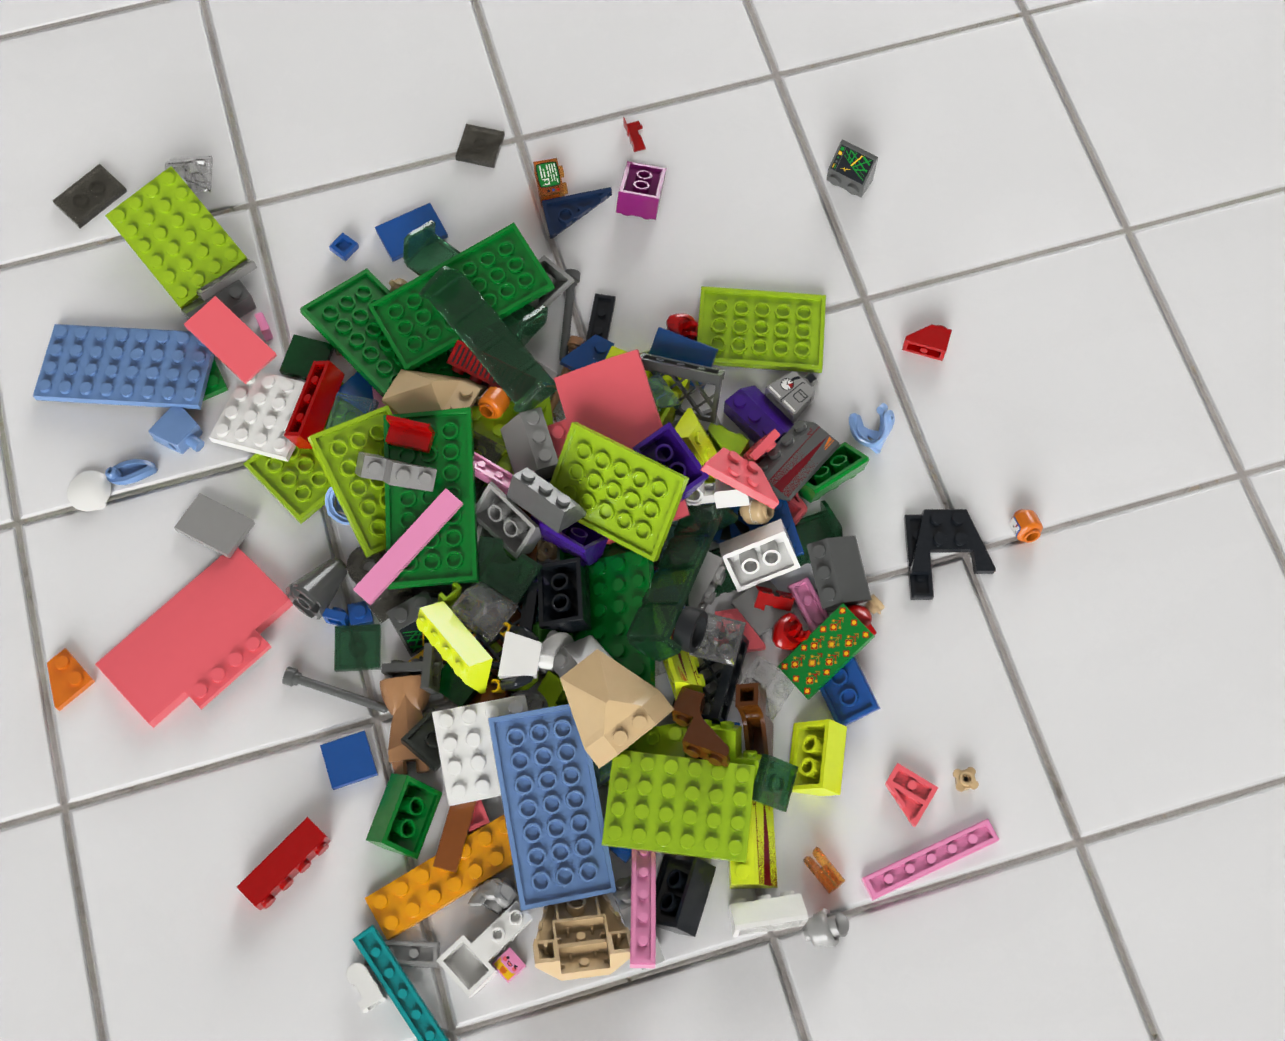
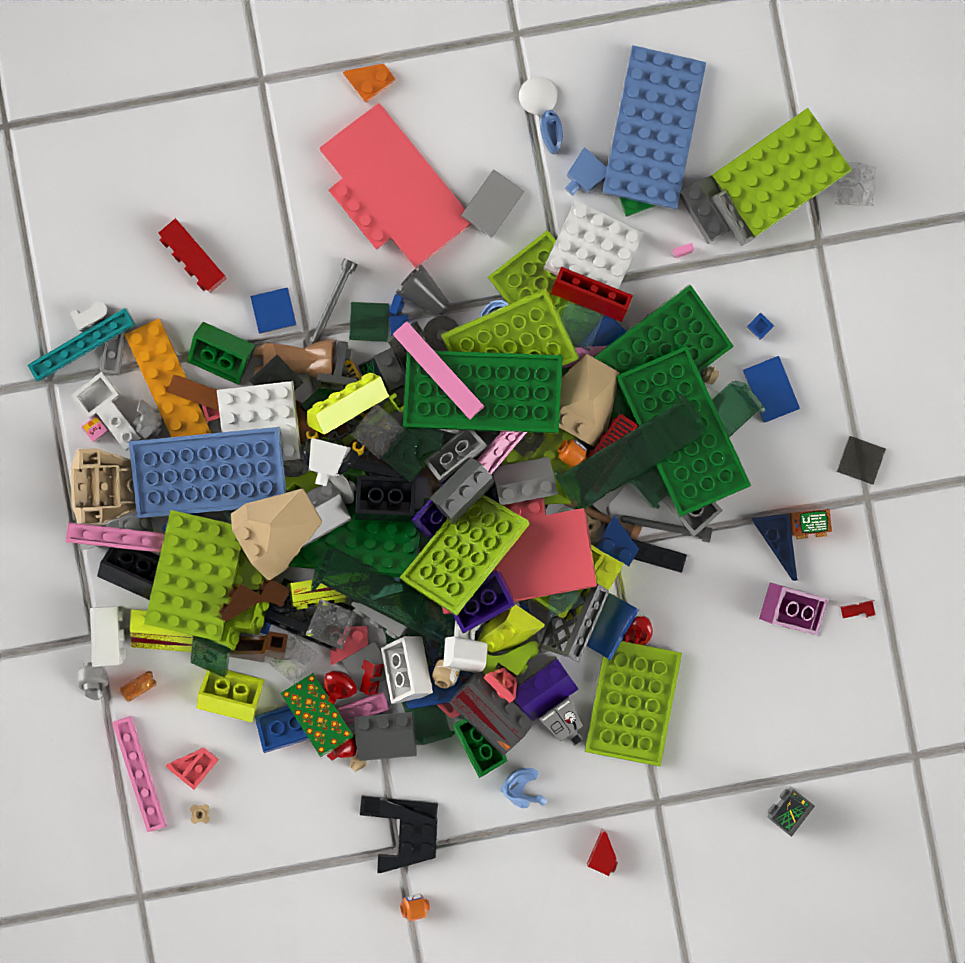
camera: 95 degrees right, 20 degrees up
clear smoke tile [53,164,127,228] -> none
coral tile [184,296,277,384] -> none
dark green tile [279,334,334,380] -> none
light grey arch [355,452,437,492] -> none
red panel [385,415,435,453] -> none
black tyre [673,606,708,653] -> none
coral wing [701,447,779,509] -> none

